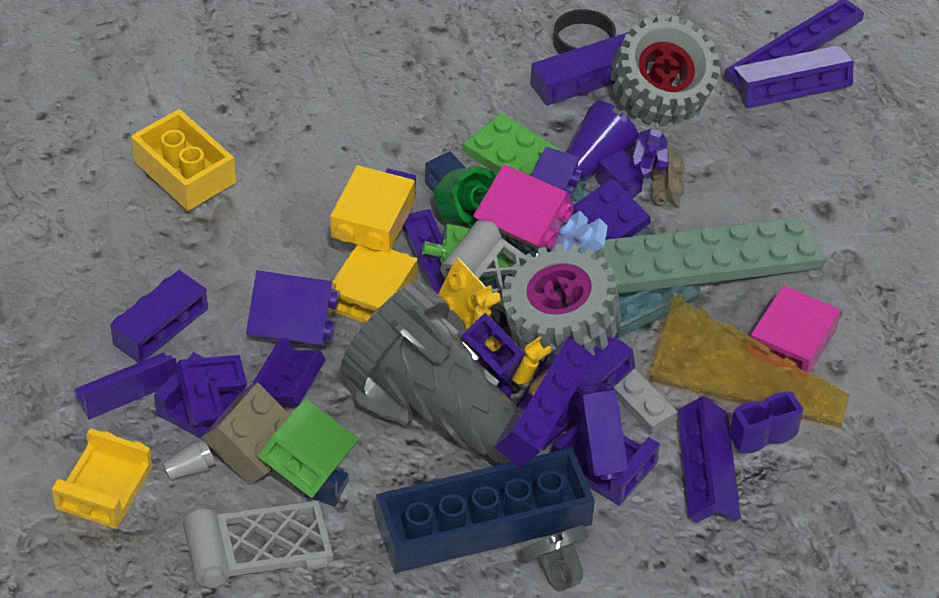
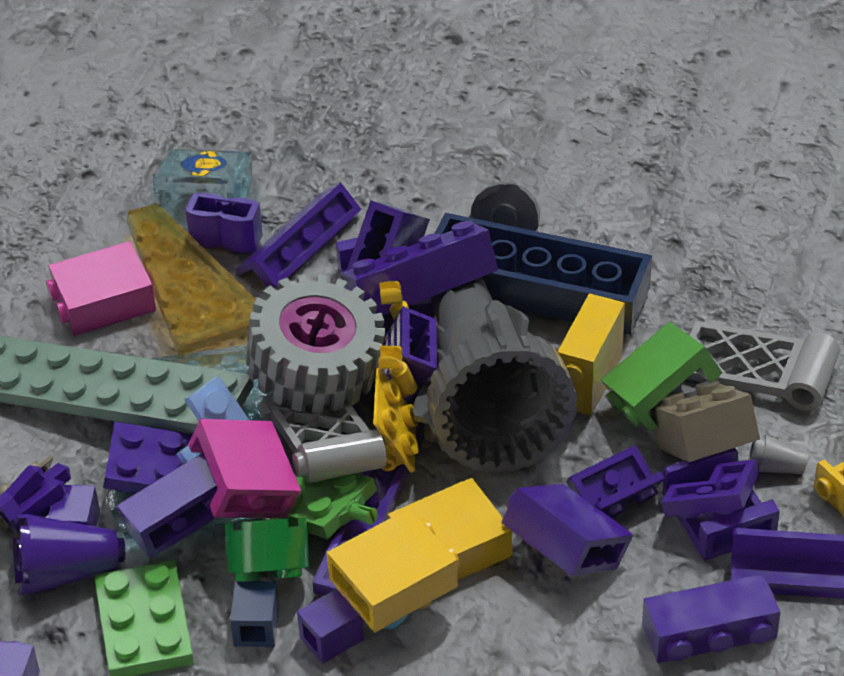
camera: 140 degrees left, 5 degrees down
none -> clear light blue panel [153,149,253,207]
none -> yellow brick [557,293,625,416]

